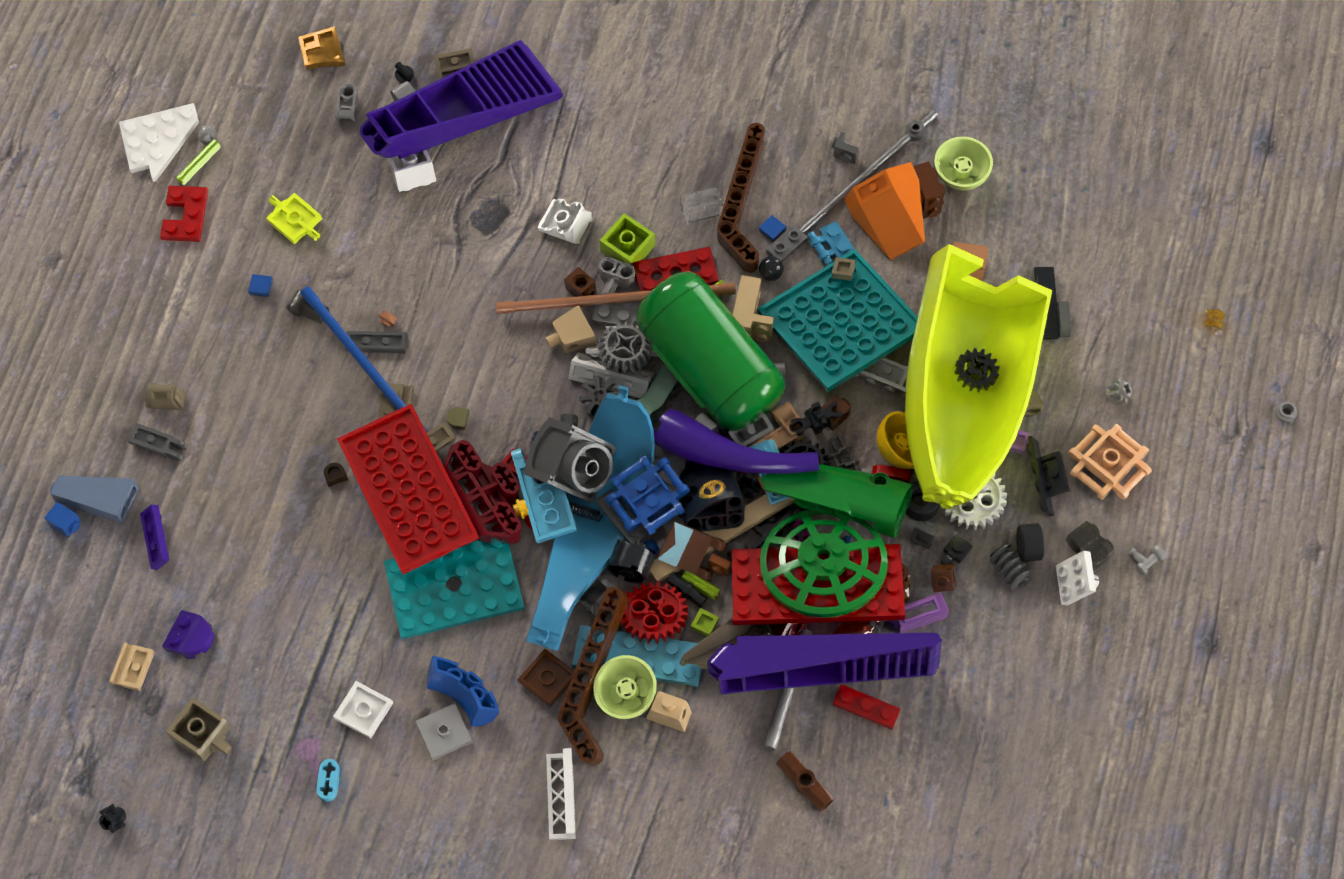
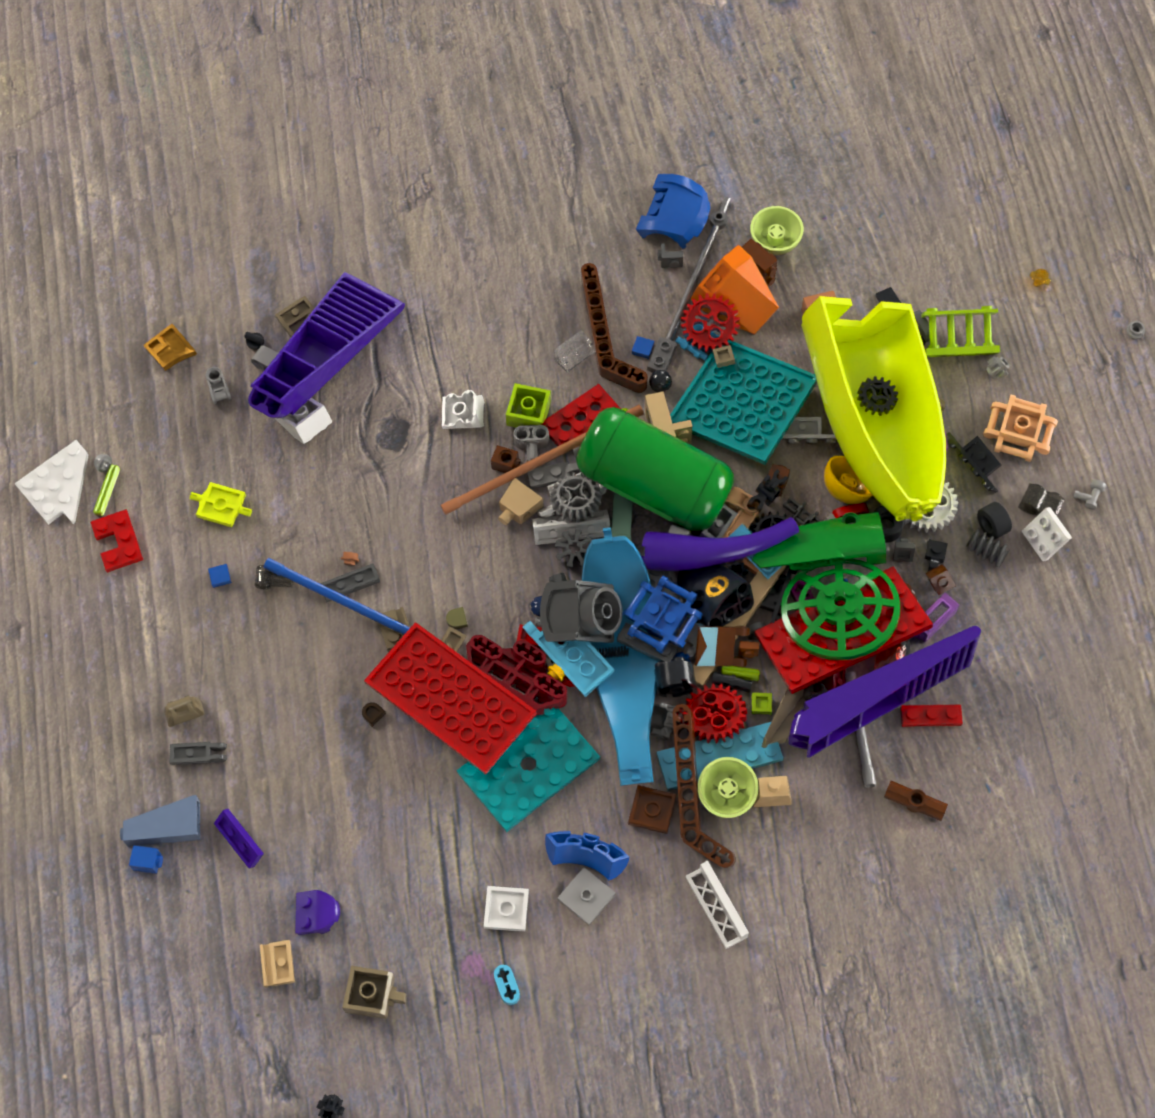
camera: 25 degrees left, 0 degrees up
none -> blue piece [636,174,710,249]
none -> red gear [681,293,740,353]
none -> lime fence [921,306,1000,357]

